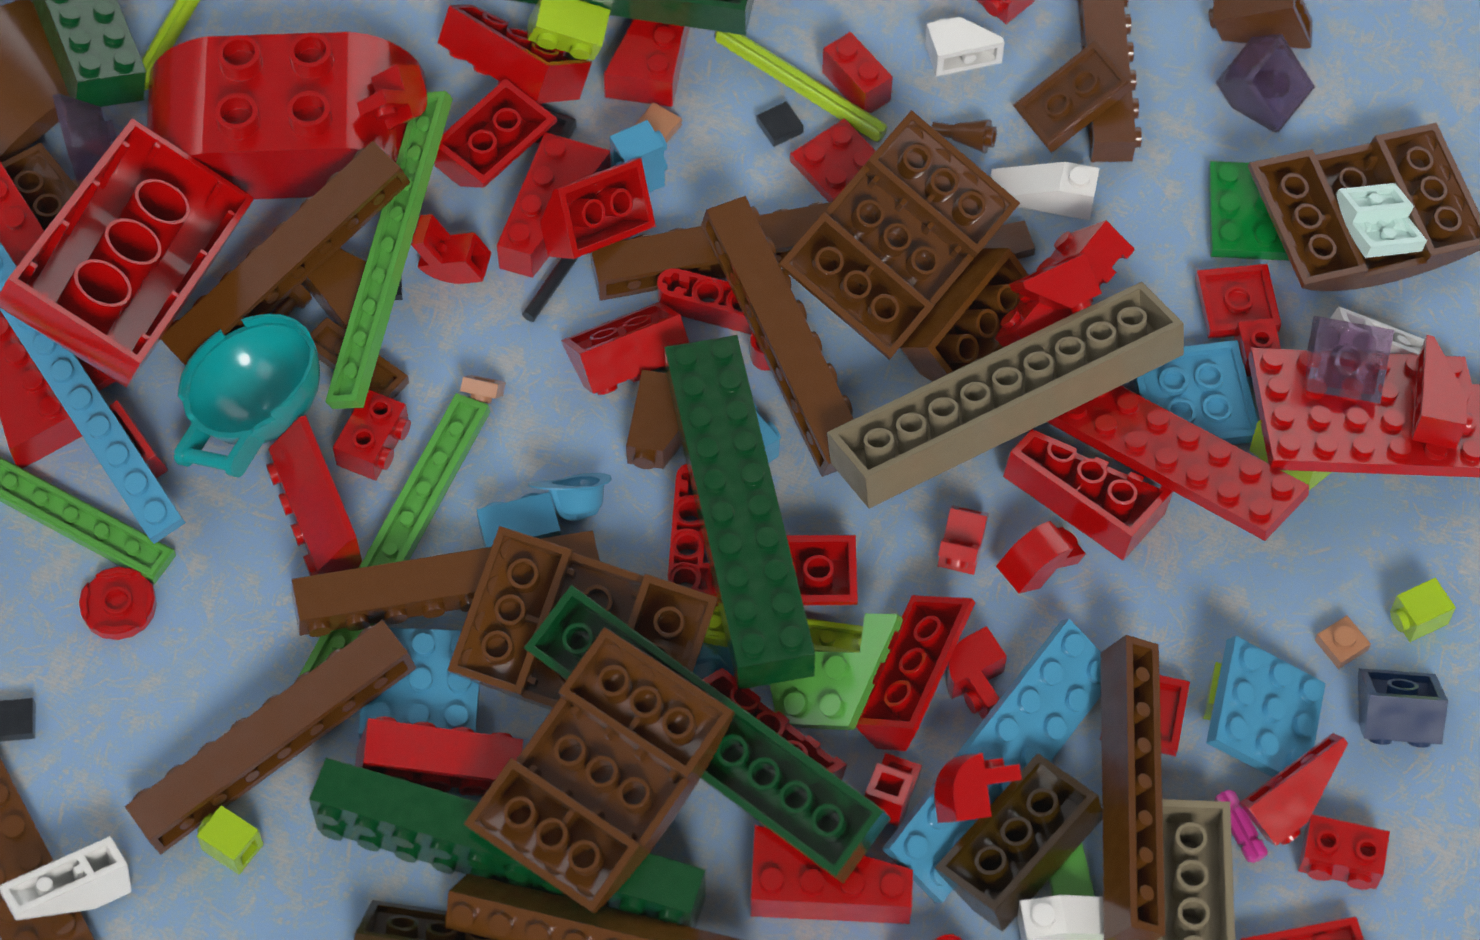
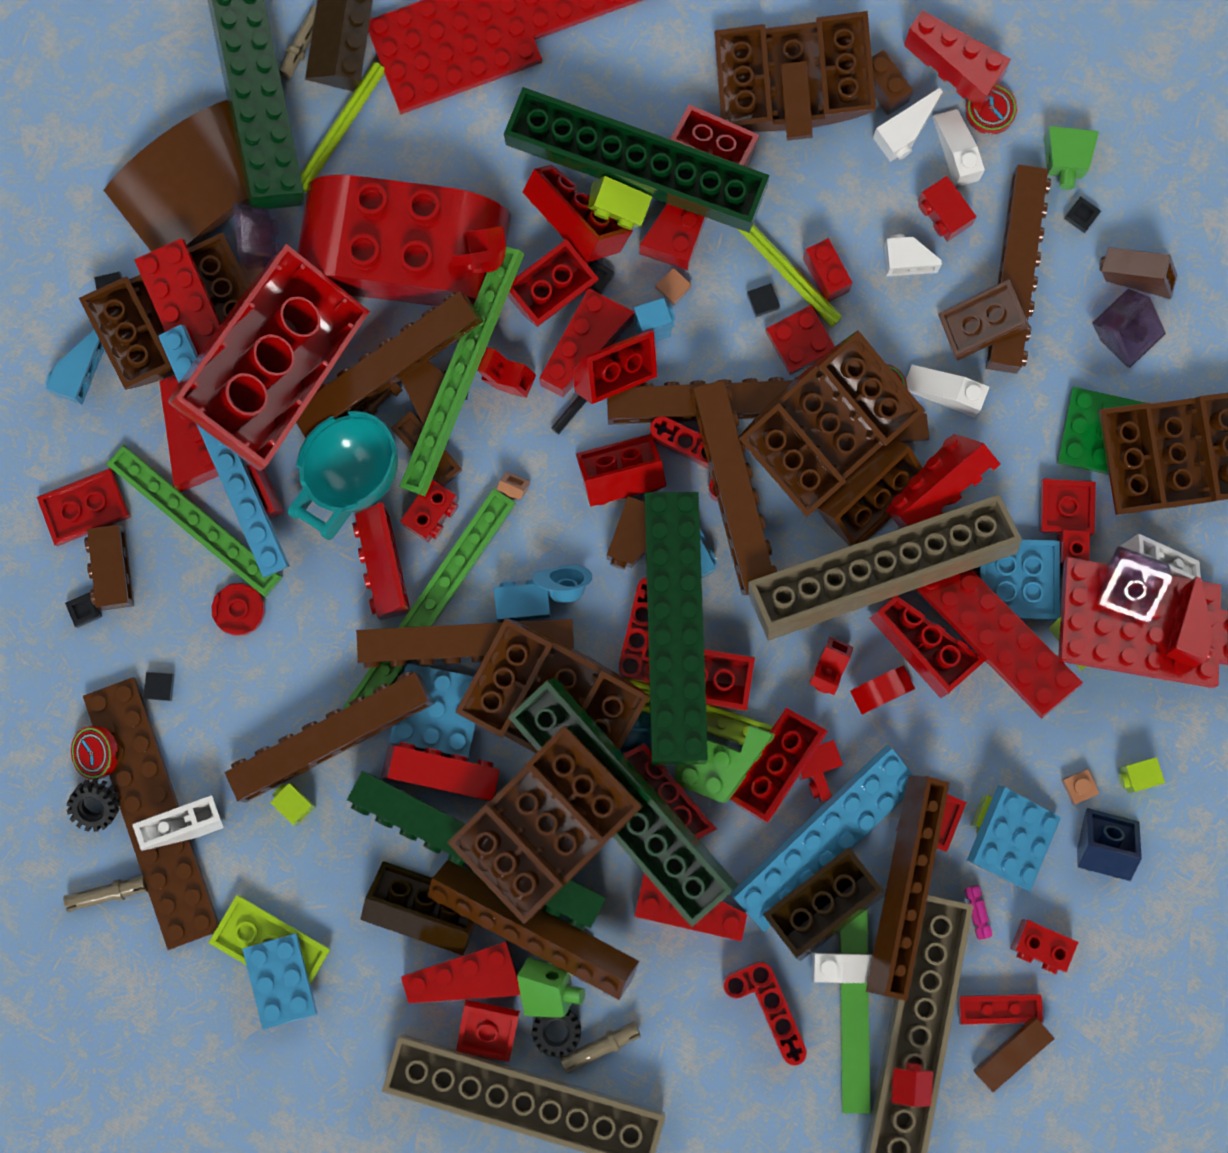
camera: 10 degrees right, 20 degrees up
red brick [864,753,922,827] -> none
reddish brown cone [931,119,997,154] -> none
red brick [934,753,1022,823] -> none
red slope [1009,253,1102,313] -> none
red slope [1239,733,1348,846] -> none
light aqua slope [1336,183,1427,258] -> none

